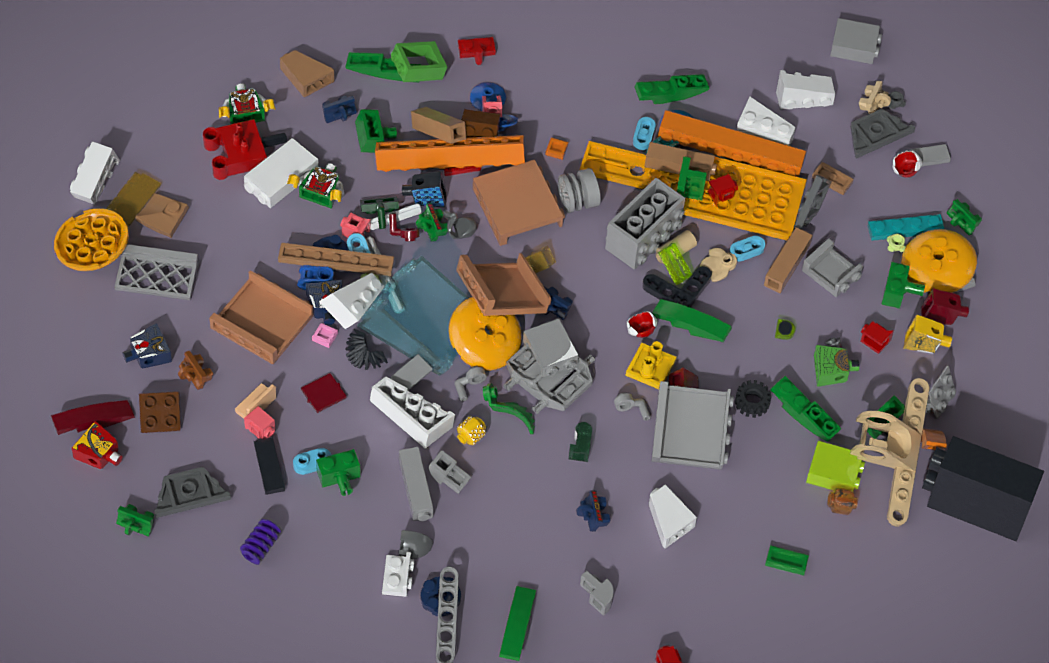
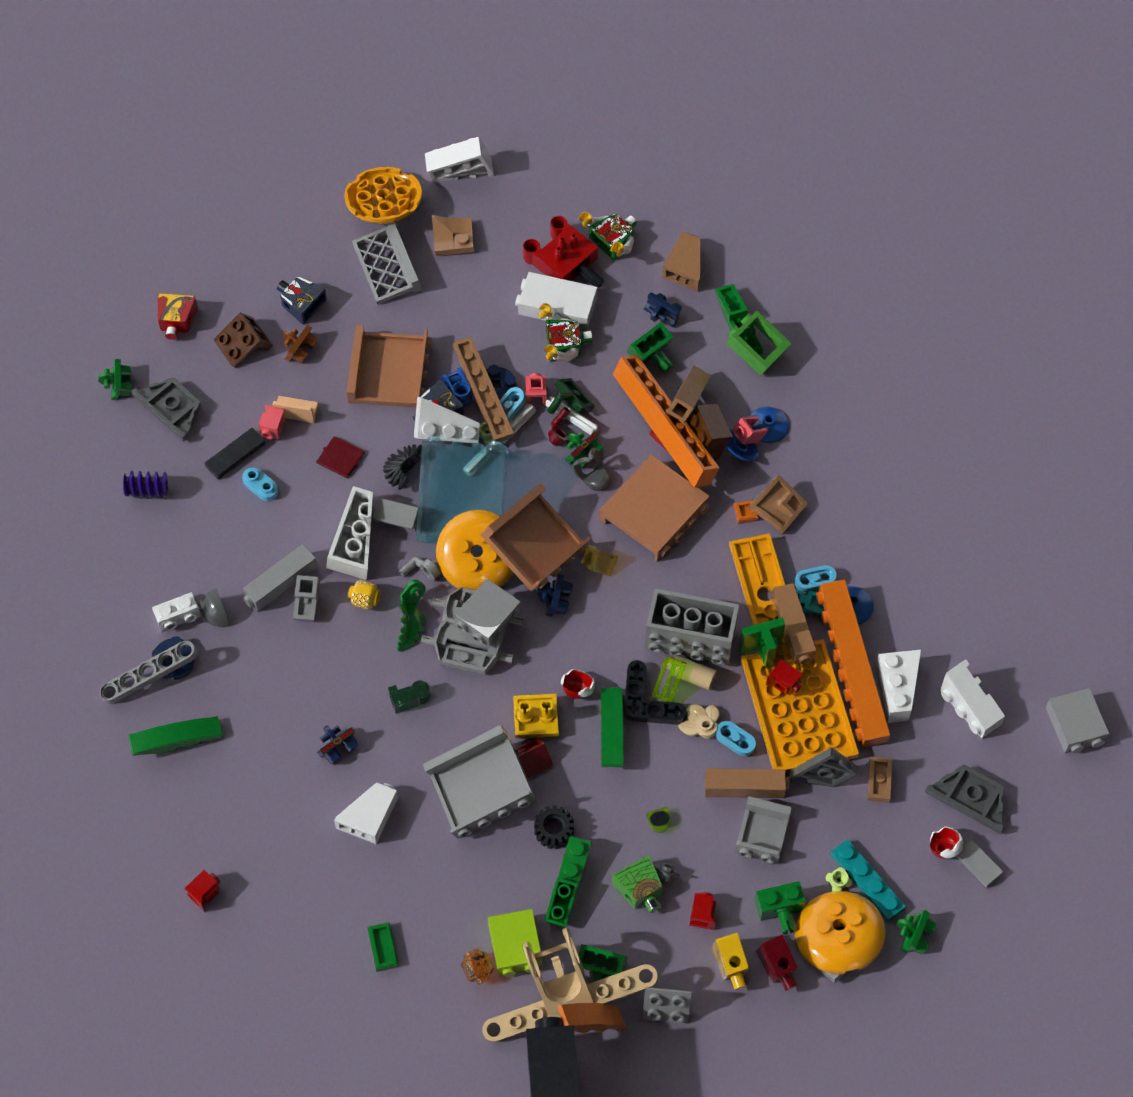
camera: 65 degrees right, 5 degrees up
dark red slope [51,400,135,435] -> none
clear yellow windscreen [106,172,161,227] -> none
bright pink tile [312,323,338,348] -> none
green brick [316,449,360,496] -> none
black torso [402,171,447,207] -> none
red plate [458,37,496,65] -> none
light grey wheel [558,168,600,213] -> none
light grey brick [580,571,613,616] -> none
light grey plate [614,393,651,421] -> none
green slope [634,74,709,104] -> none
tan hips [859,81,891,114] -> none
dark grey plate [888,91,906,109] -> none
none -> medium nougat plate [747,475,808,534]

